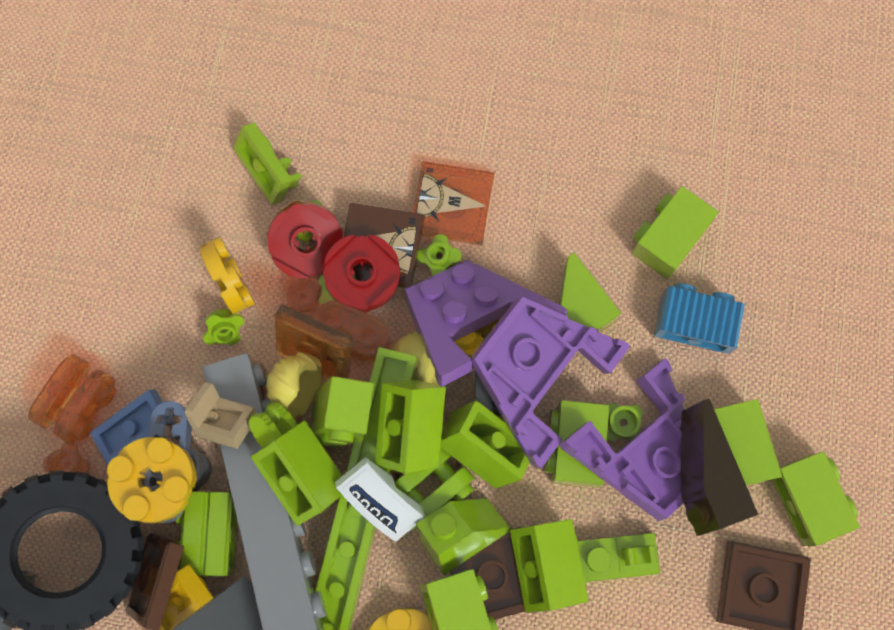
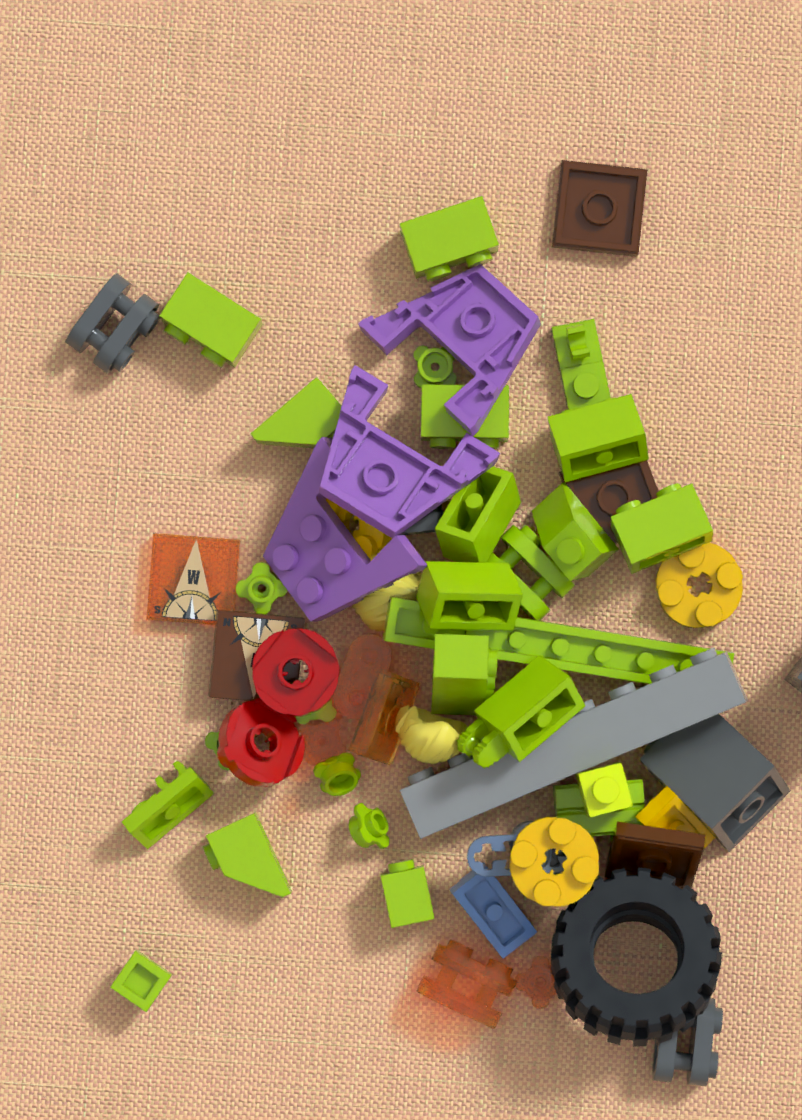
camera: 95 degrees left, 10 degrees up
tan bracket [184,382,256,449] -> none
yellow plate [199,236,256,314] -> none
white slope [335,457,426,542] -> none
dark azure brick [654,283,745,354] -> none
dark brown slope [681,398,759,536] -> none
lime brick [772,451,861,546] -> none
none -> dark grey brick [65,273,160,374]
none -> lime tile [110,950,173,1012]
none -> lime slope [203,812,292,897]
none -> lime plate [313,753,361,796]
none -> lime brick [381,859,435,928]
none -> neon yellow brick [575,762,633,817]

